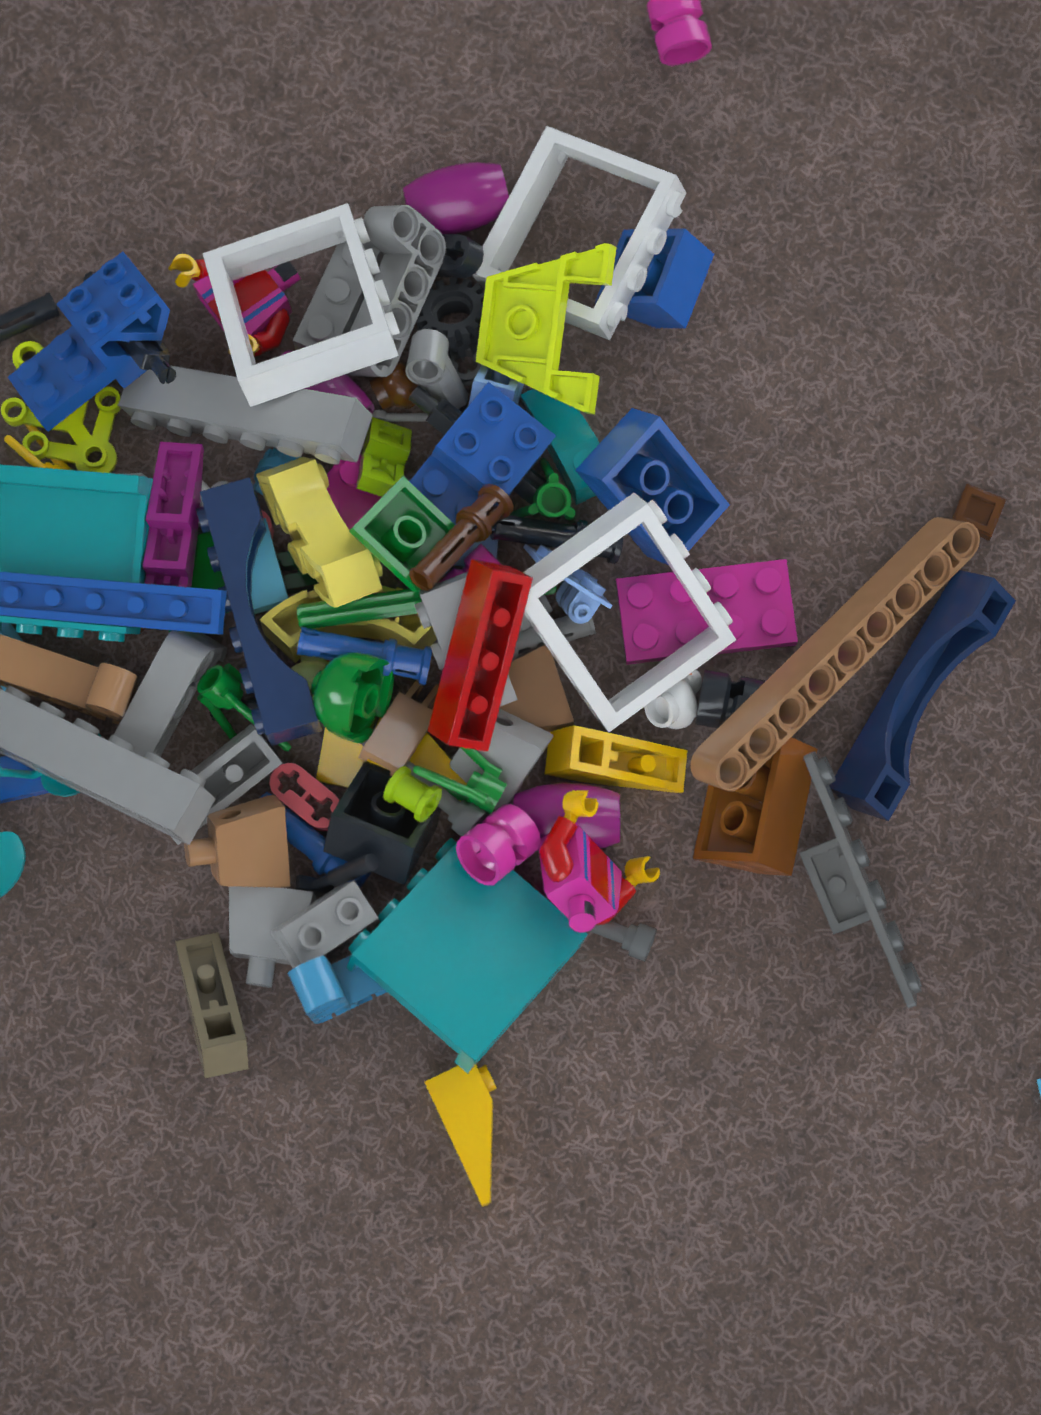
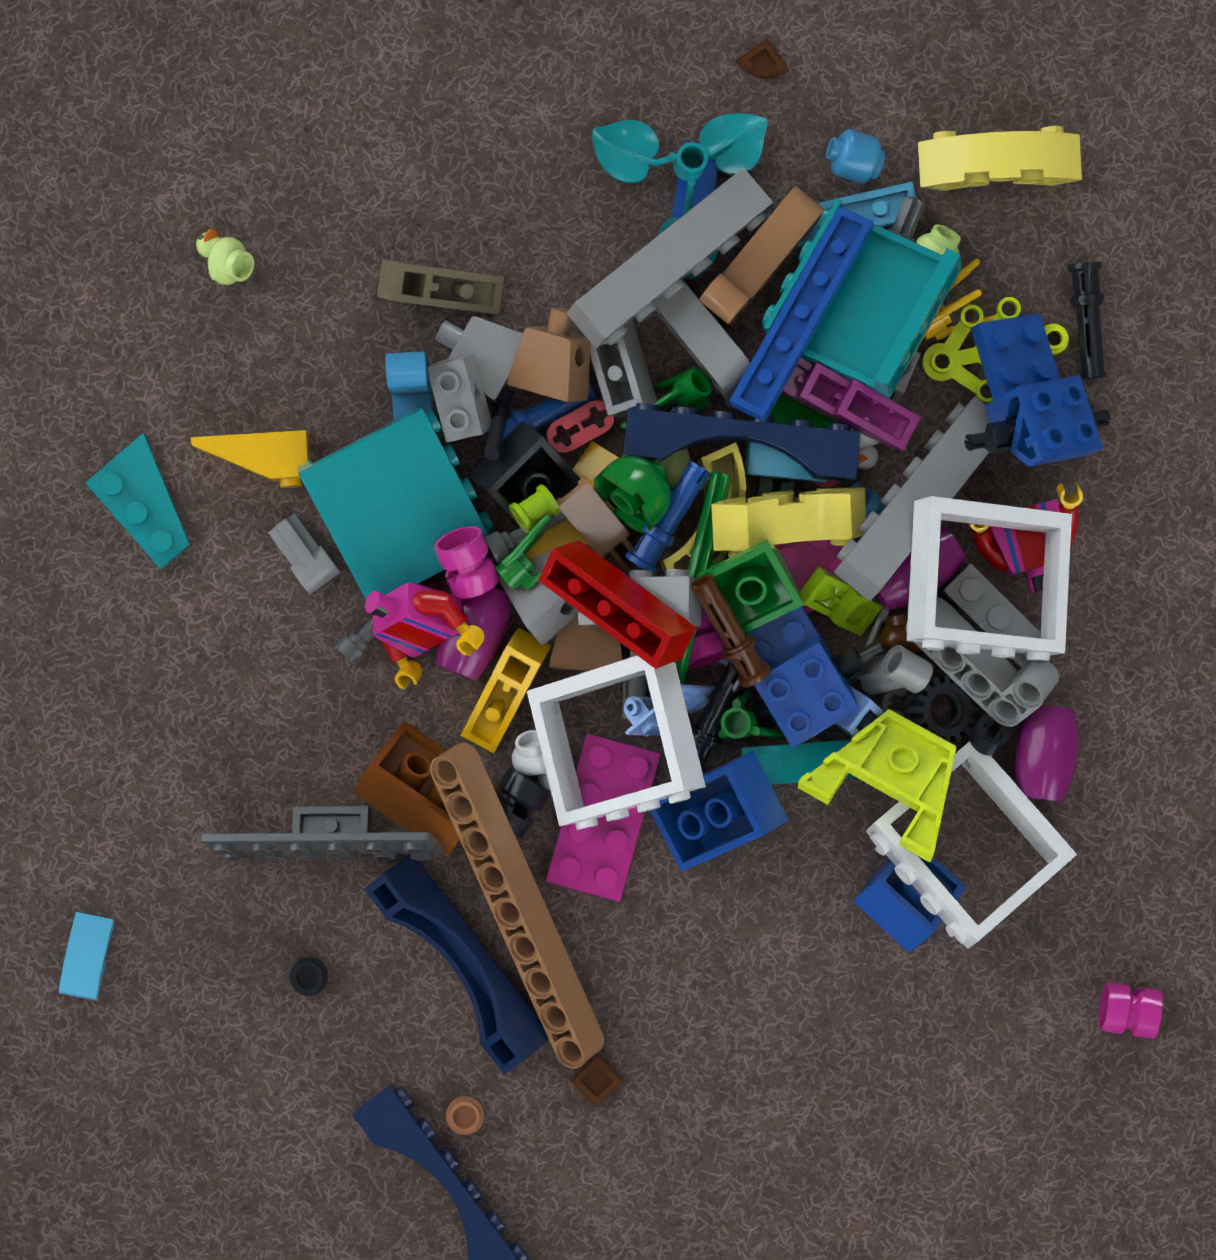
camera: 105 degrees right, 10 degrees up
none -> teal wing [86,433,191,570]
none -> yellowish green animal [196,229,254,285]
none -> light grey piece [268,514,341,595]
none -> black plate [290,957,328,996]

